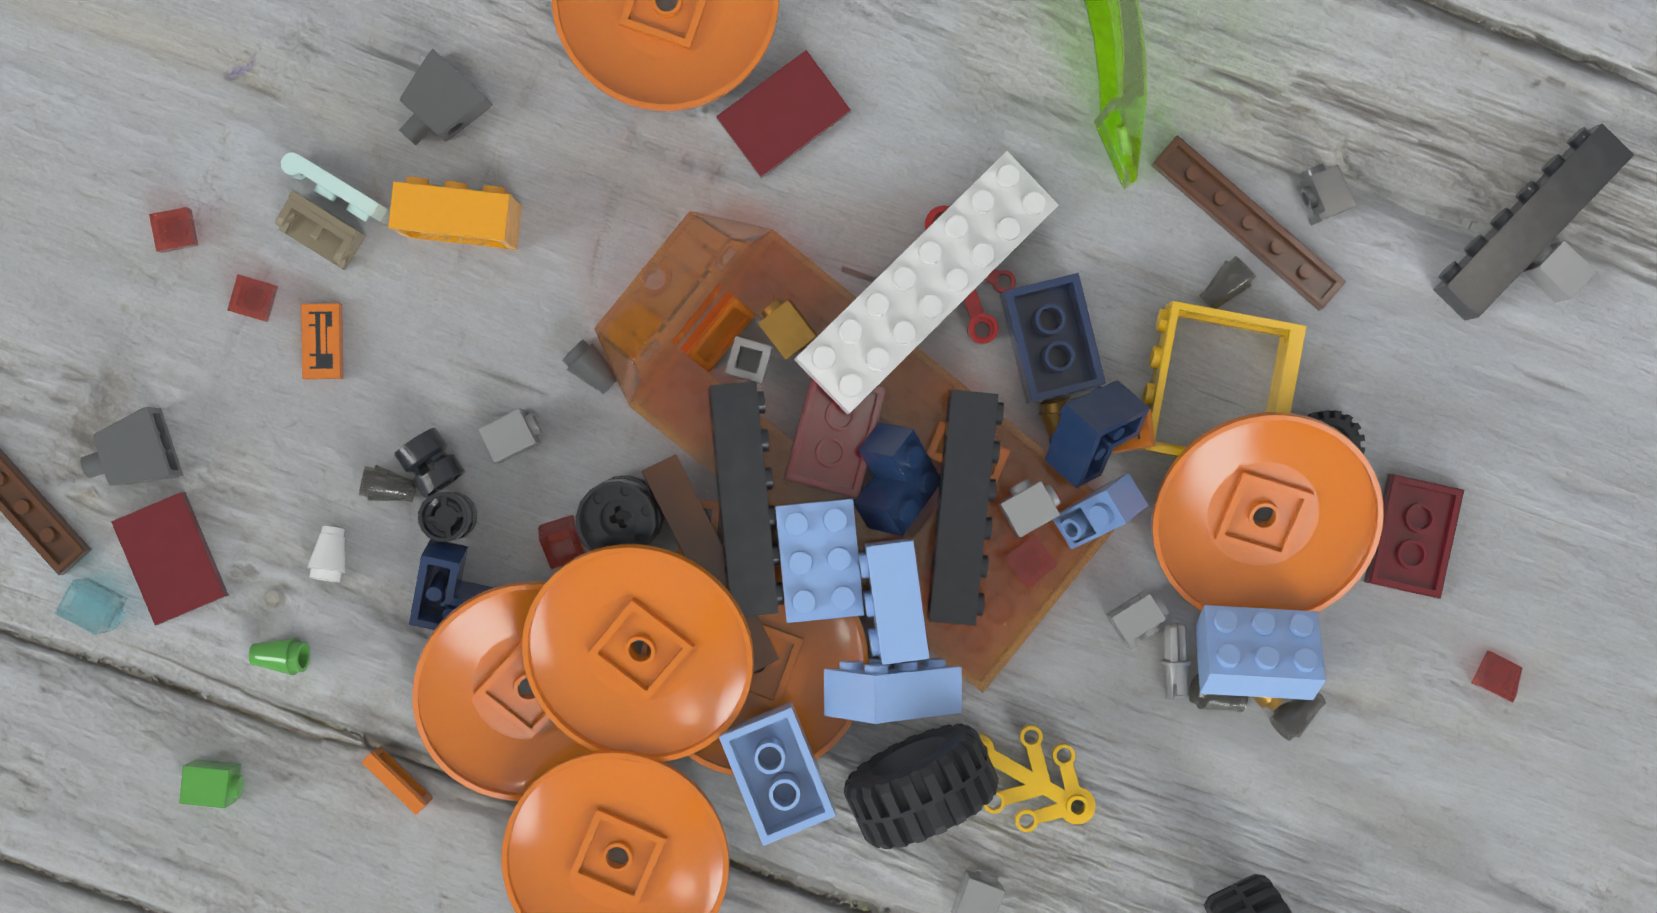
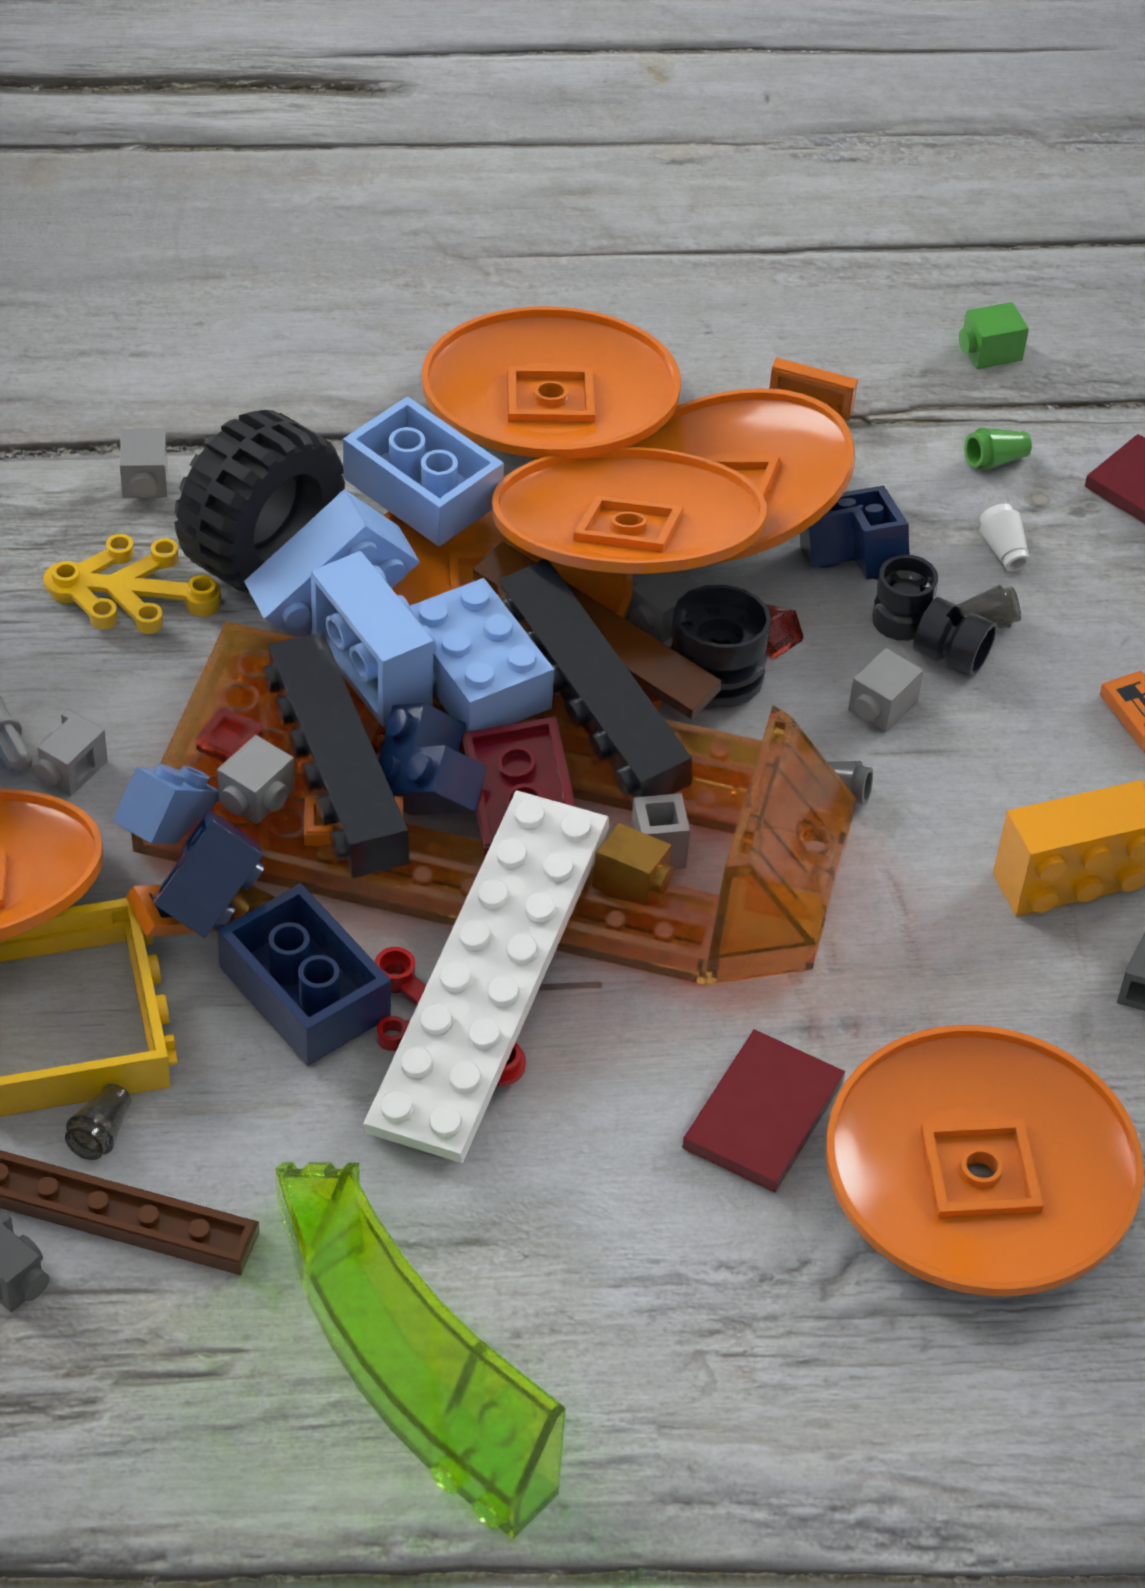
camera: 150 degrees right, 40 degrees down
orange tile [680,291,756,372] -> none

